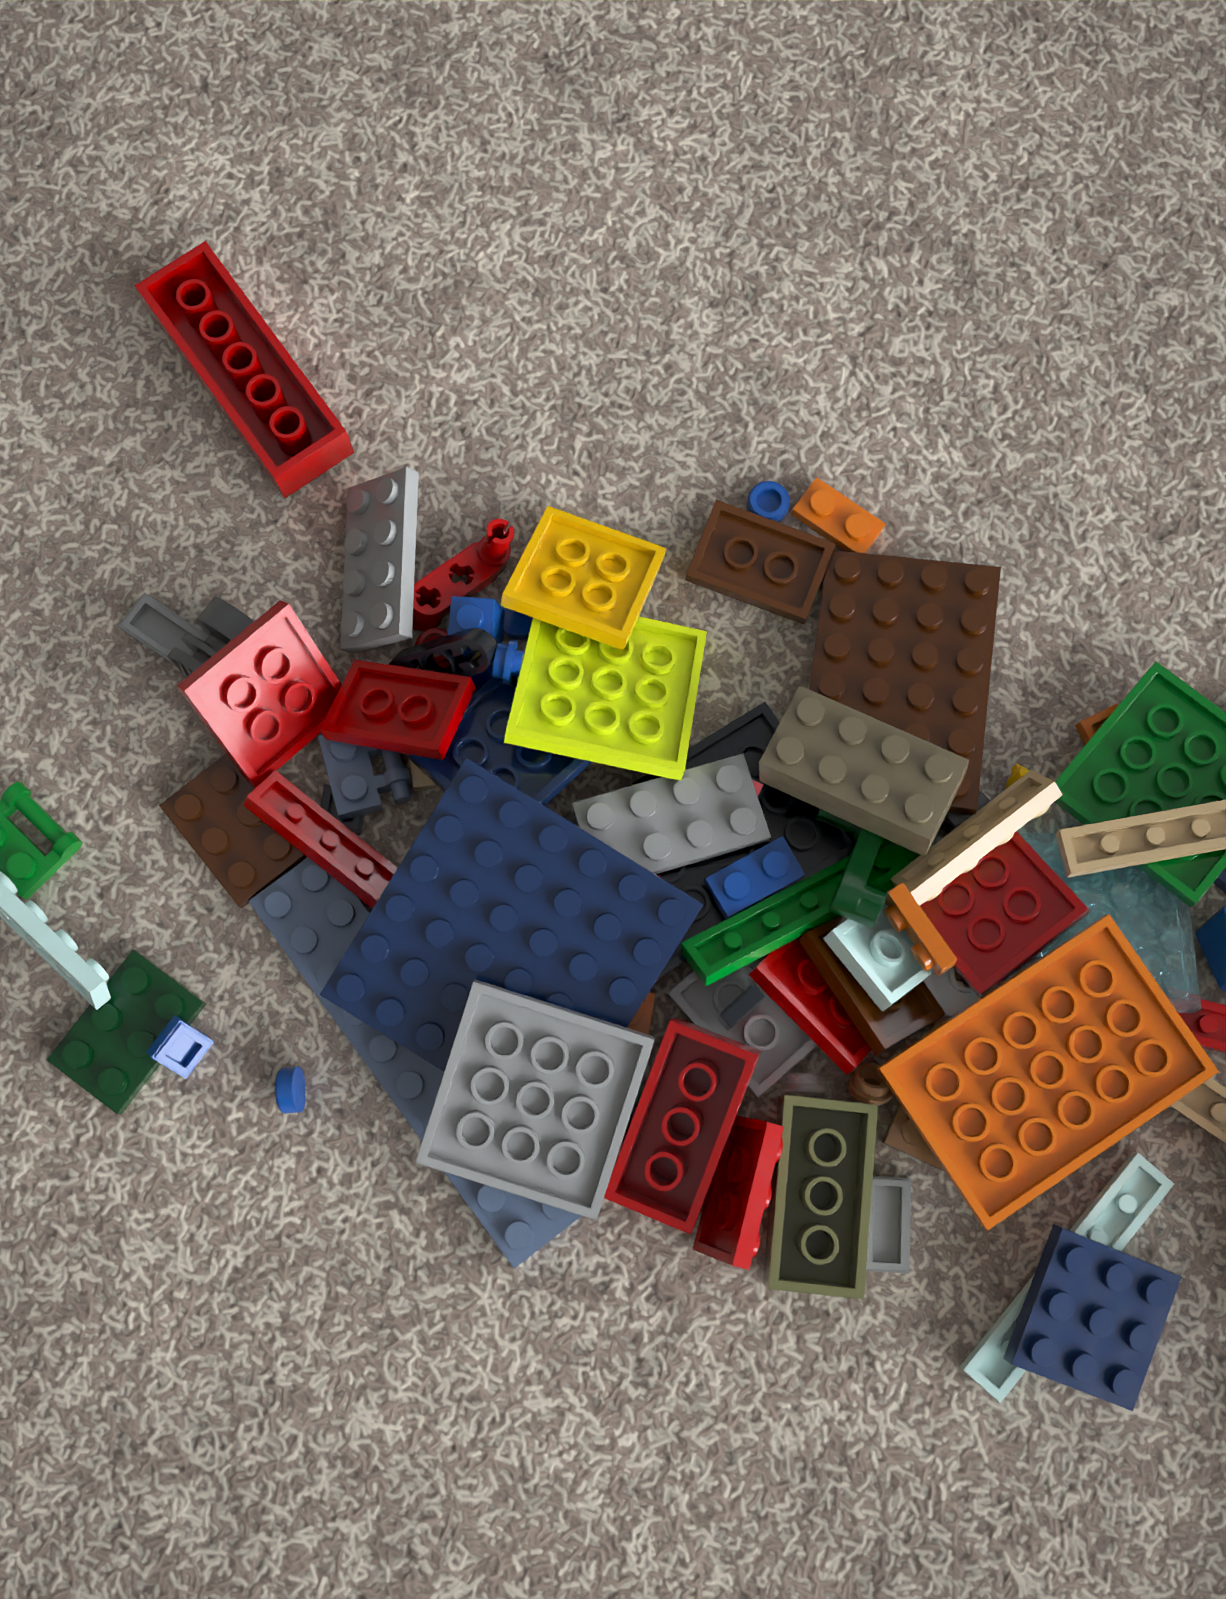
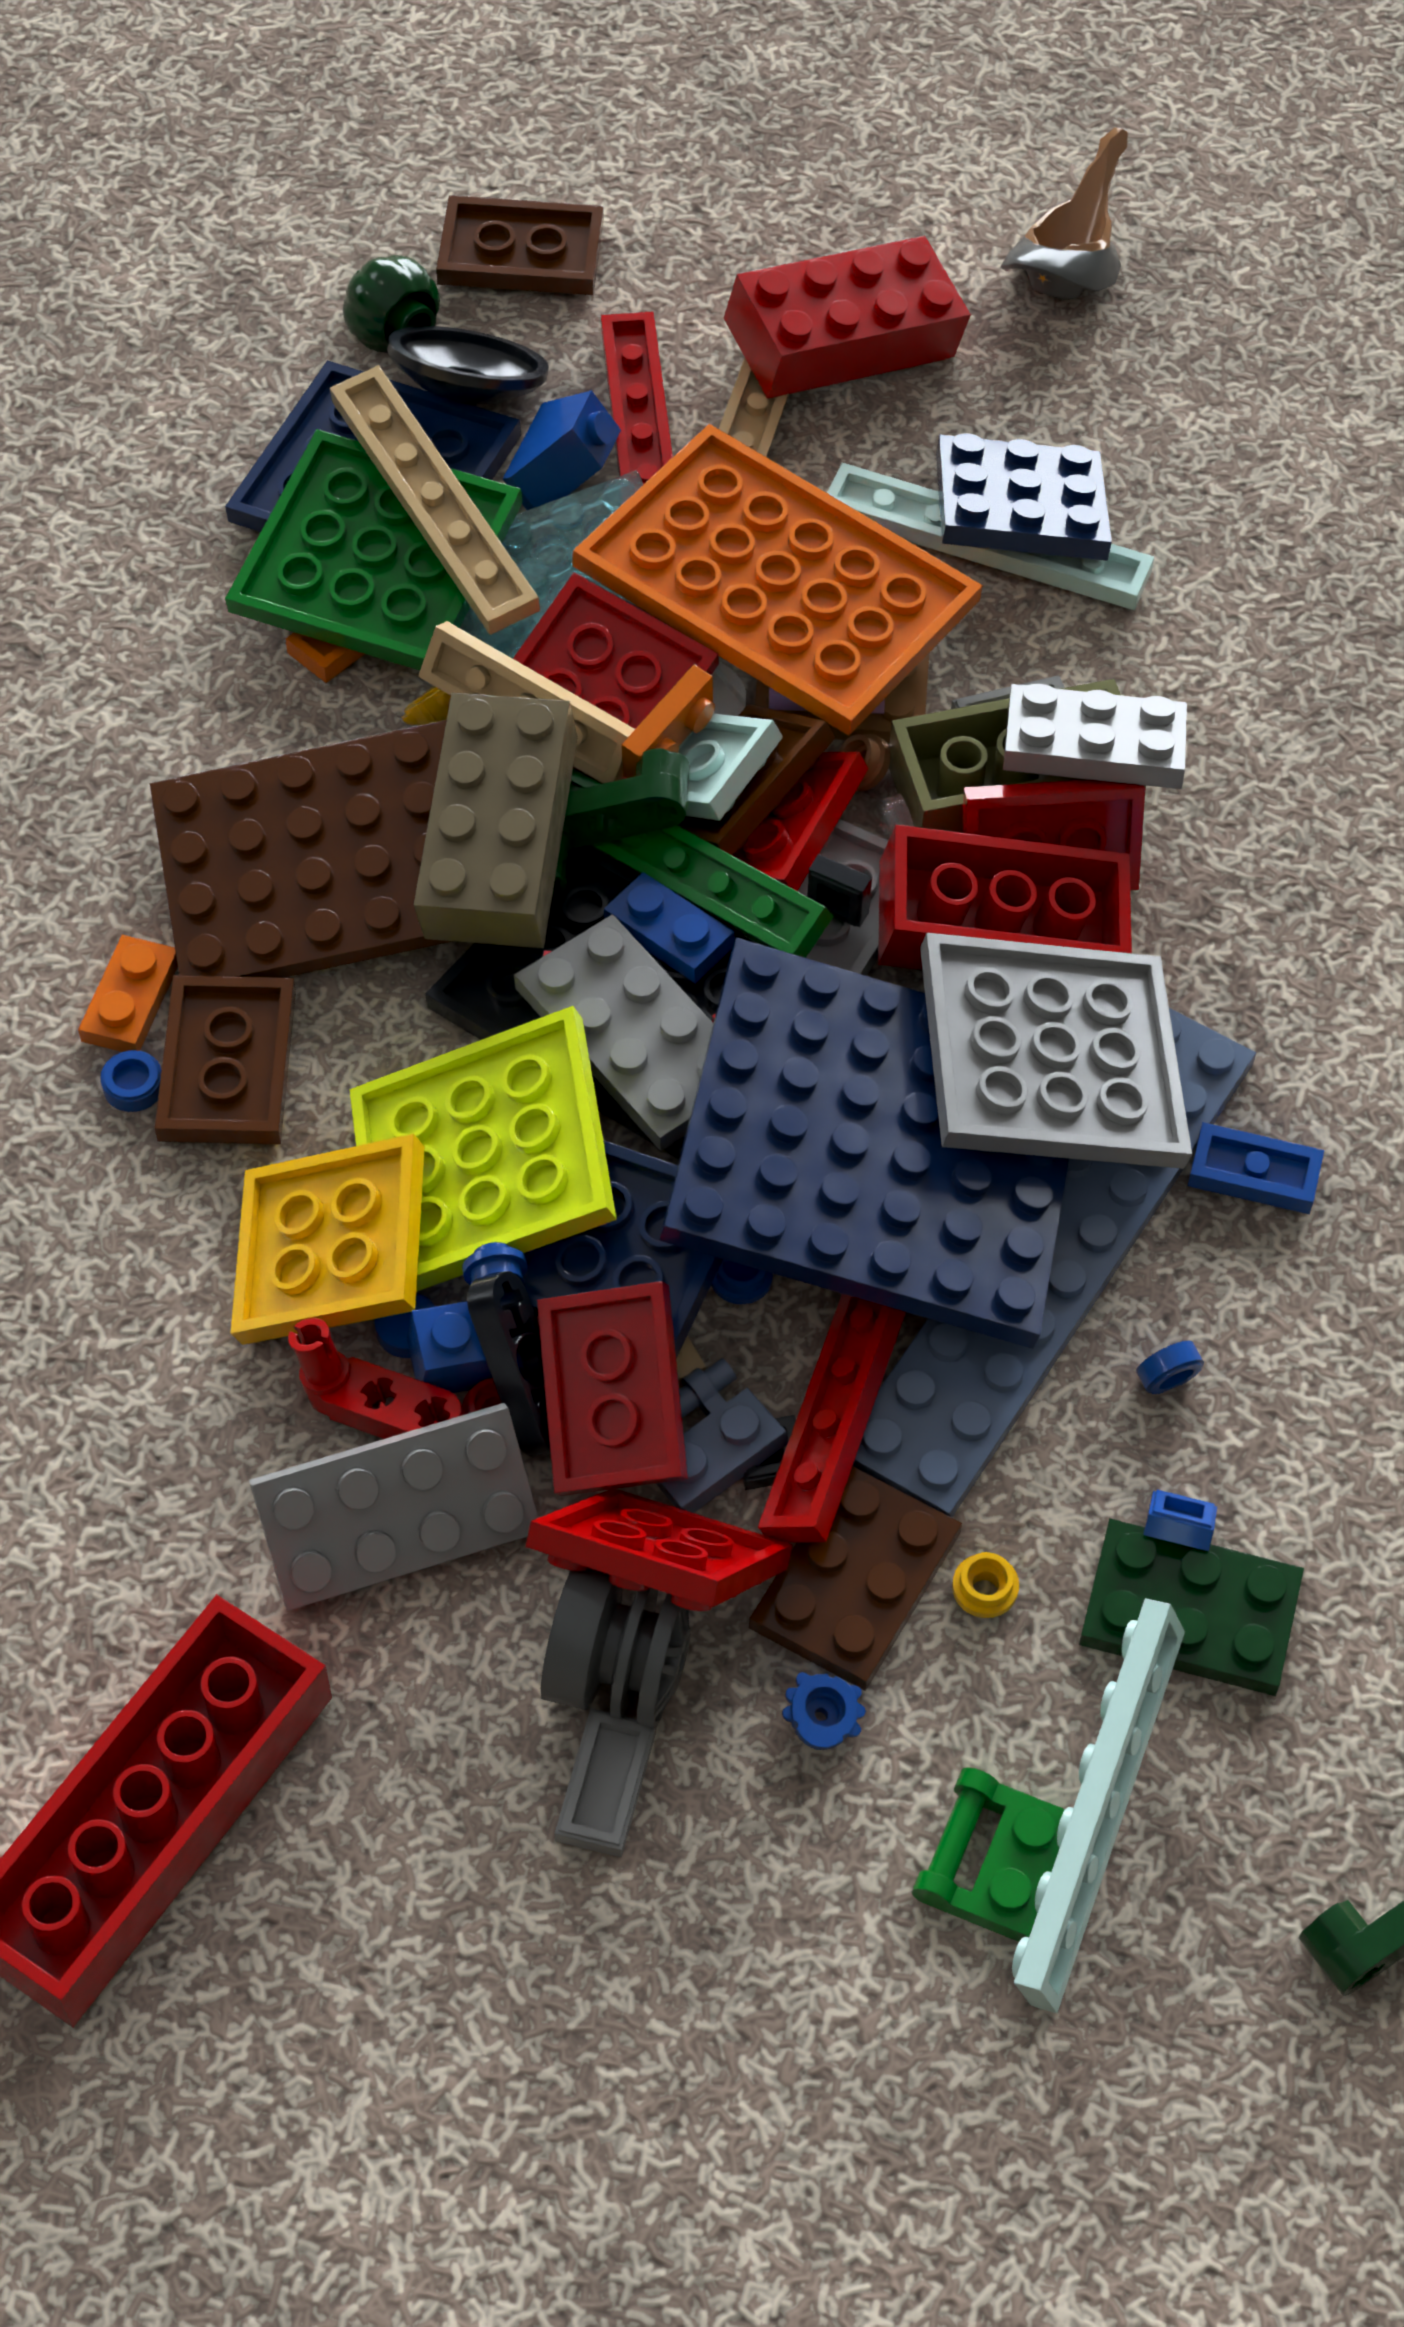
camera: 110 degrees left, 20 degrees down
none -> blue animal [782,1672,866,1750]
none -> yellow plate [952,1552,1019,1618]
none -> plate [1003,684,1187,789]
none -> blue plate [1188,1122,1324,1215]

